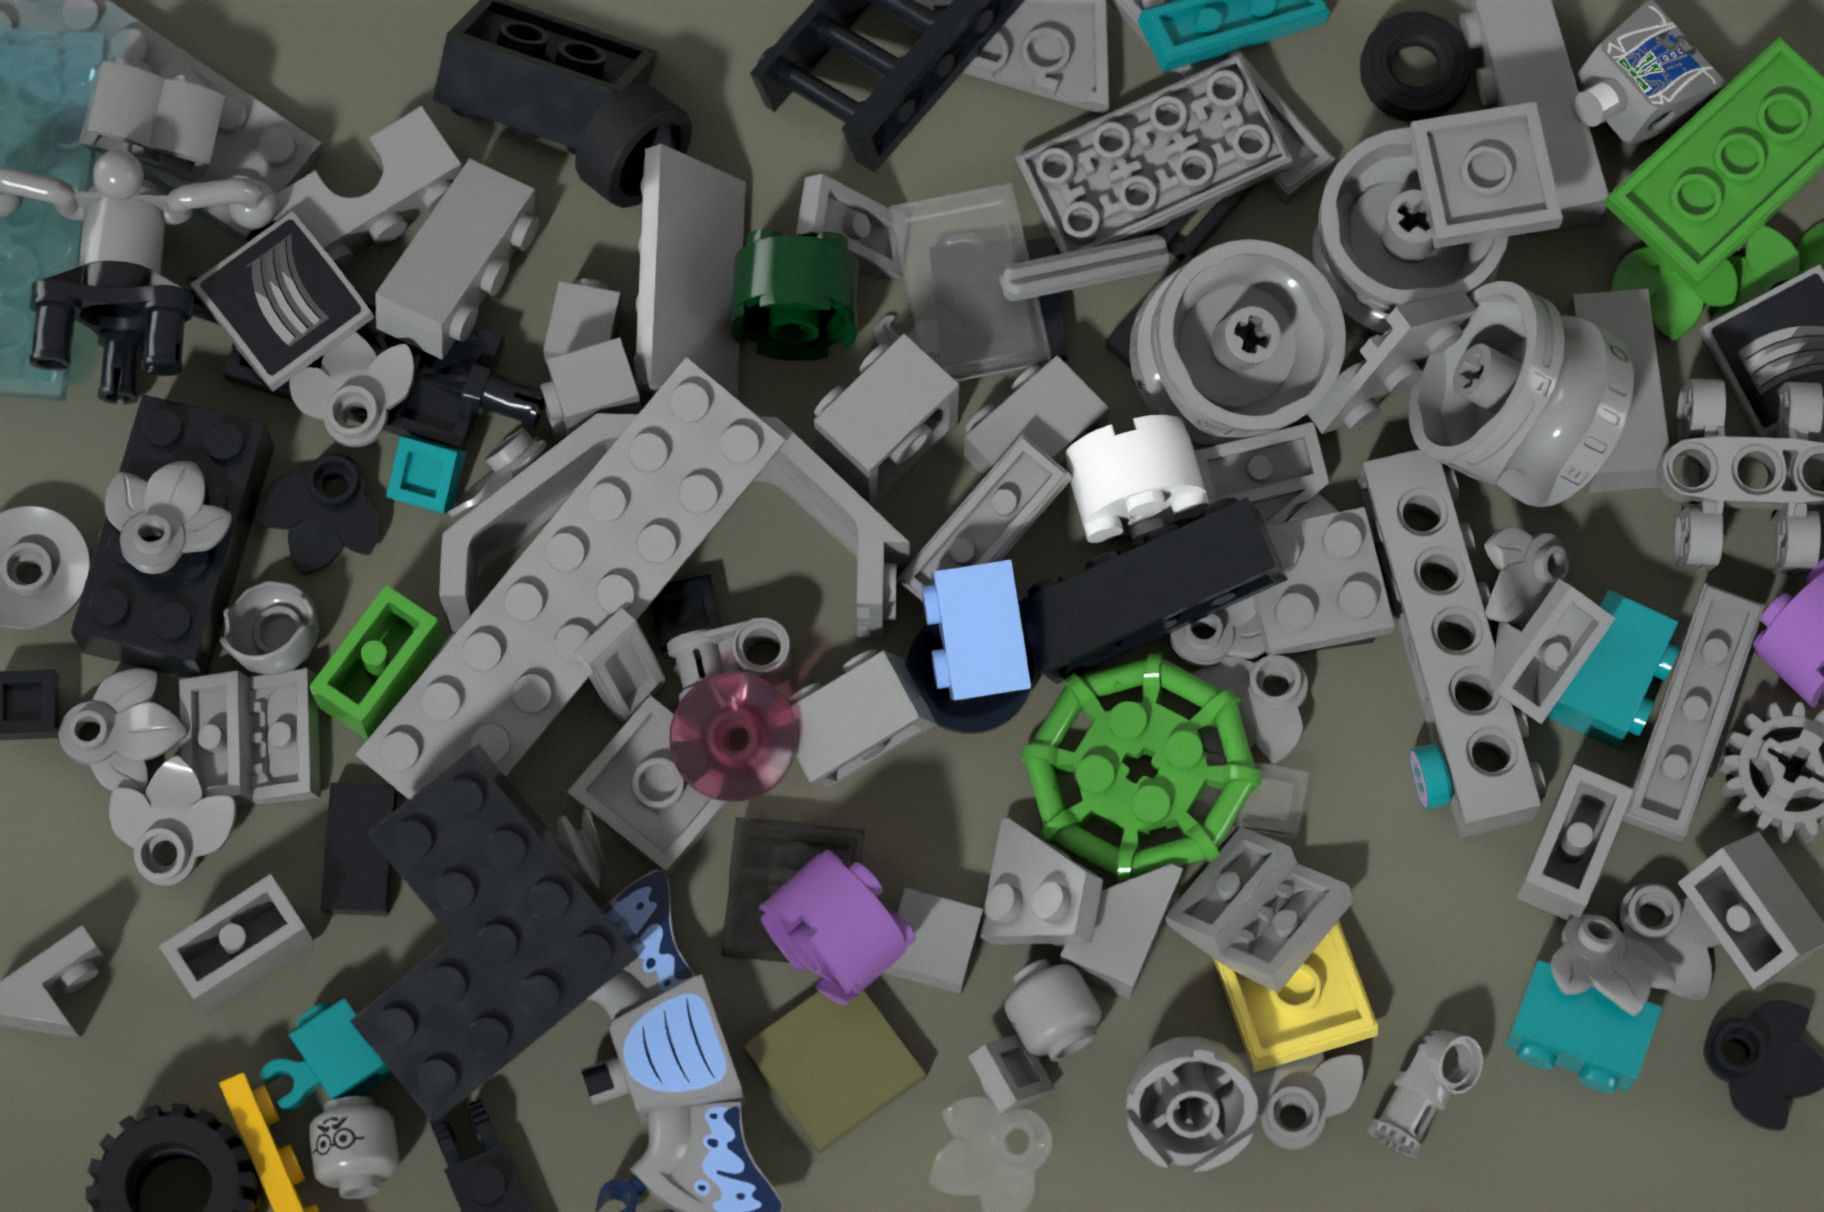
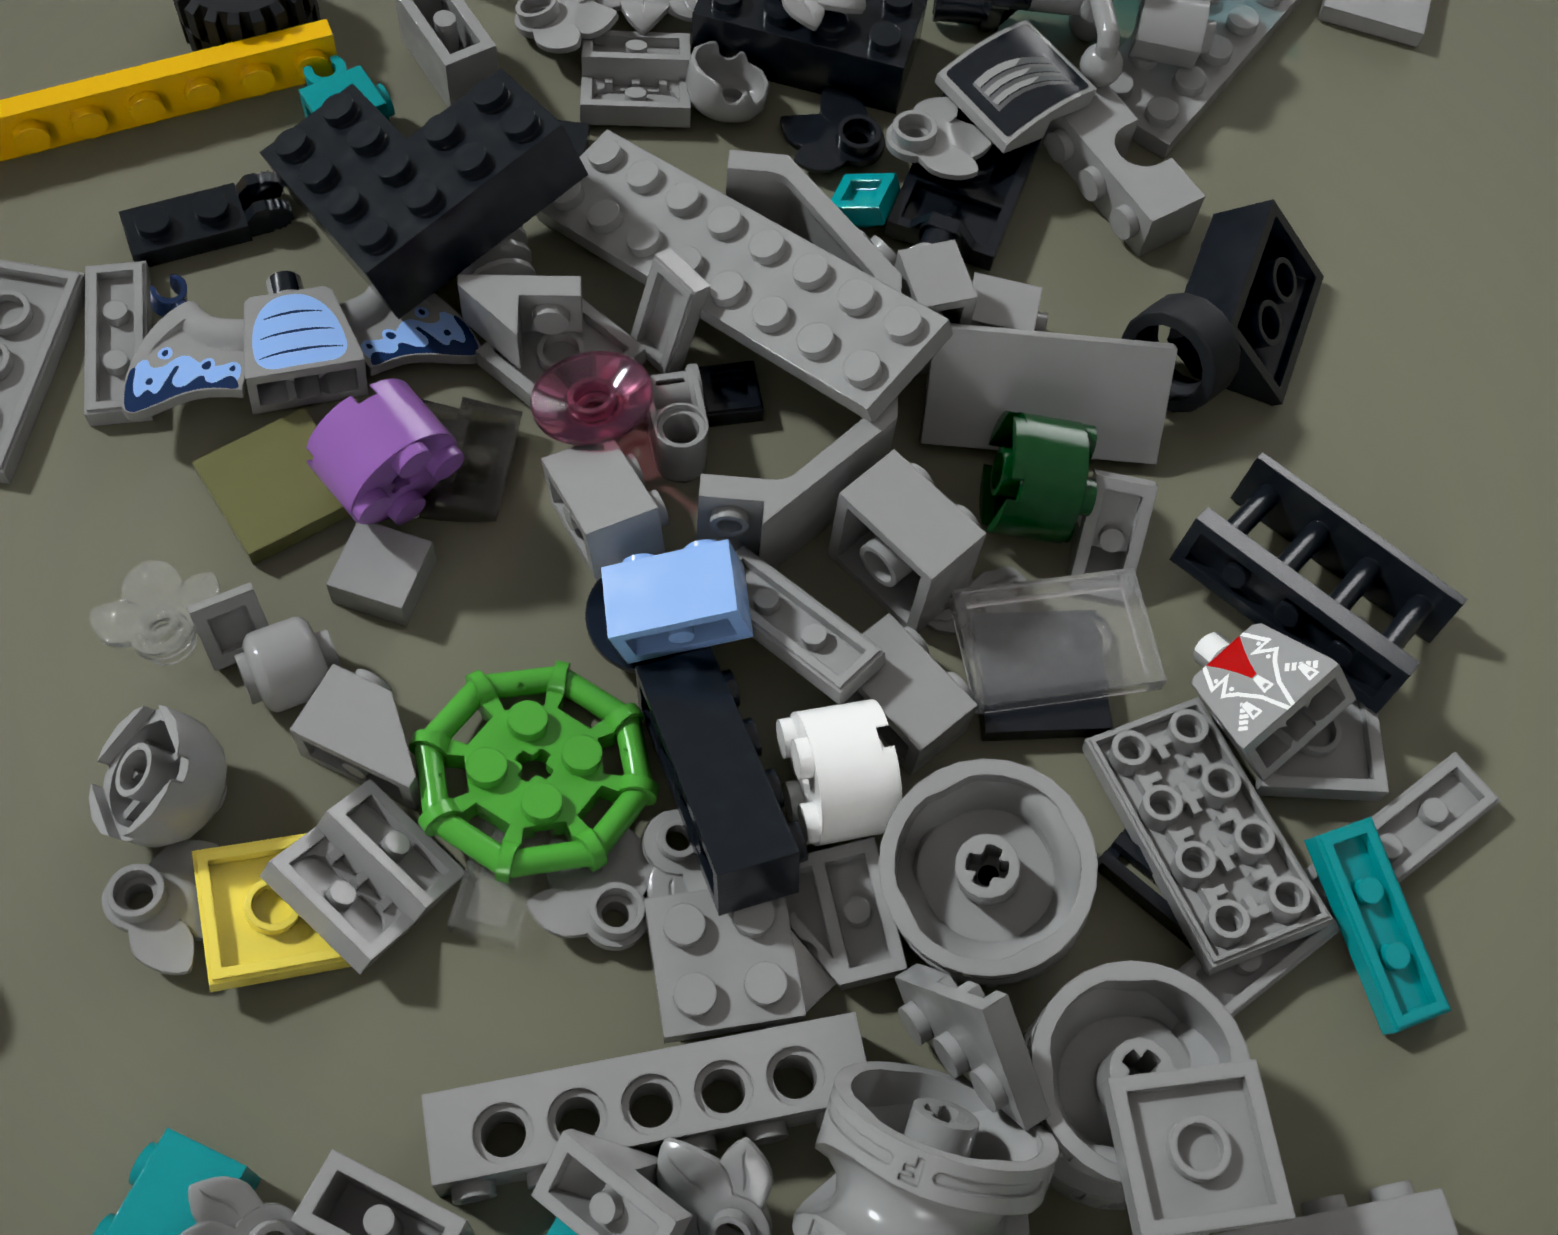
camera: 85 degrees right, 10 degrees down
bright green brick [309,584,445,740] -> none
light grey head [309,1096,399,1199] -> none
light grey brick [375,158,540,360] -> none
light grey wing [978,818,1103,945] -> none
light grey axle [999,234,1171,302] -> none
black tyre [1360,11,1471,122] -> none
light grey connector [1367,1029,1483,1159] -> none
teal tile [1410,743,1452,811] -> none
none -> light grey slope [457,274,583,369]
none -> light grey torso [1191,623,1356,782]

